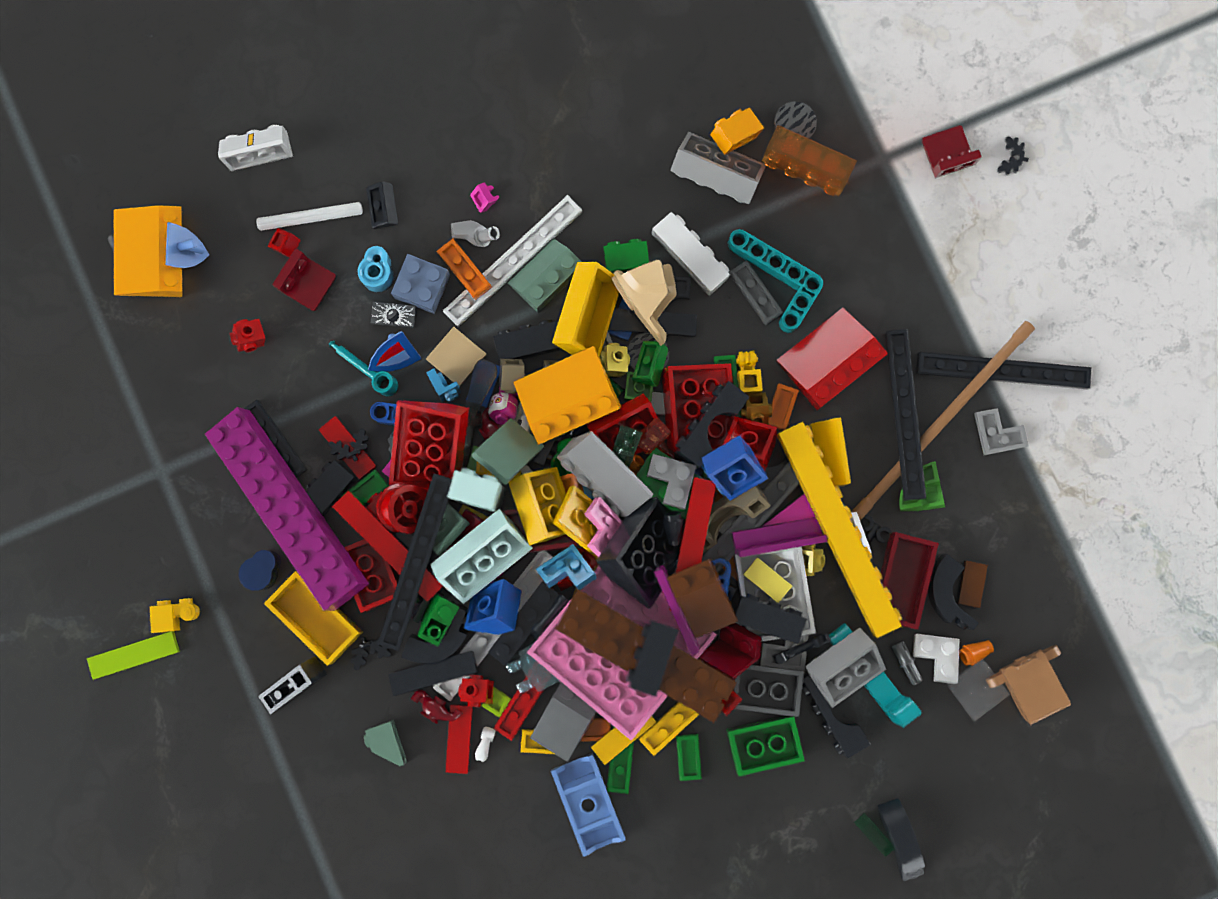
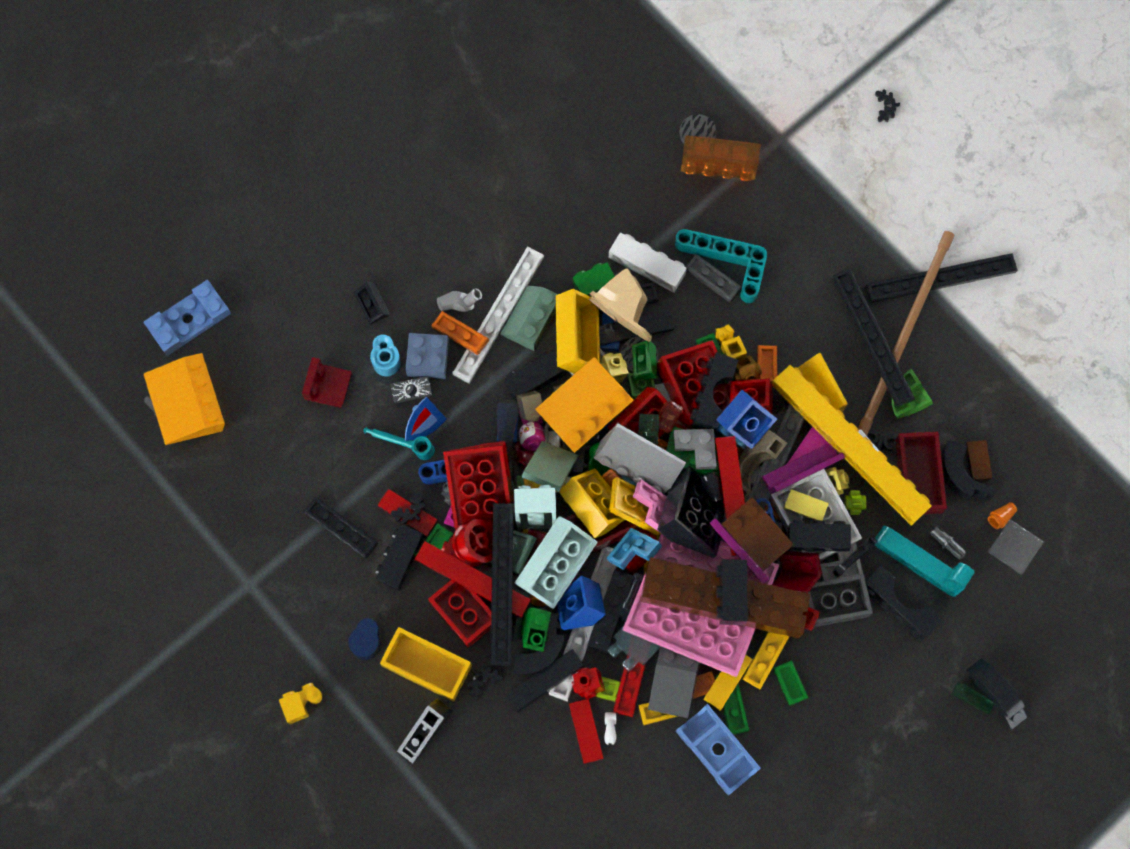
camera: 15 degrees left, 10 degrees down
lime tile [87,631,180,680] -> none
medium blue shield [165,222,209,268] -> none
magenta brick [205,407,369,611] -> none
white slope [218,125,293,171] -> none
red brick [230,319,266,352] -> none
white axle [256,202,363,230] -> none
red slope [268,228,301,257] -> none
sand green slope [364,720,407,766] -> none
dark red piece [411,690,462,724] -> none
tan tile [426,327,487,387] -> none
dark azure bracket [426,369,461,402] -> none
dark pink tile [470,182,499,213] -> none
light grey slope [670,132,766,204] -> none
light orange brick [710,107,764,155] -> none
green brick [726,715,805,776] -> none
slope [776,308,888,410] -> none
light grey slope [806,628,886,708] -> none
white plate [913,634,960,684] -> none
dark red bracket [921,125,982,178] -> none
light grey plate [974,408,1028,455] -> none
medium nougat piece [986,645,1071,725] -> none
none -> medium blue piece [143,279,231,356]
none -> lime gear [844,490,866,515]

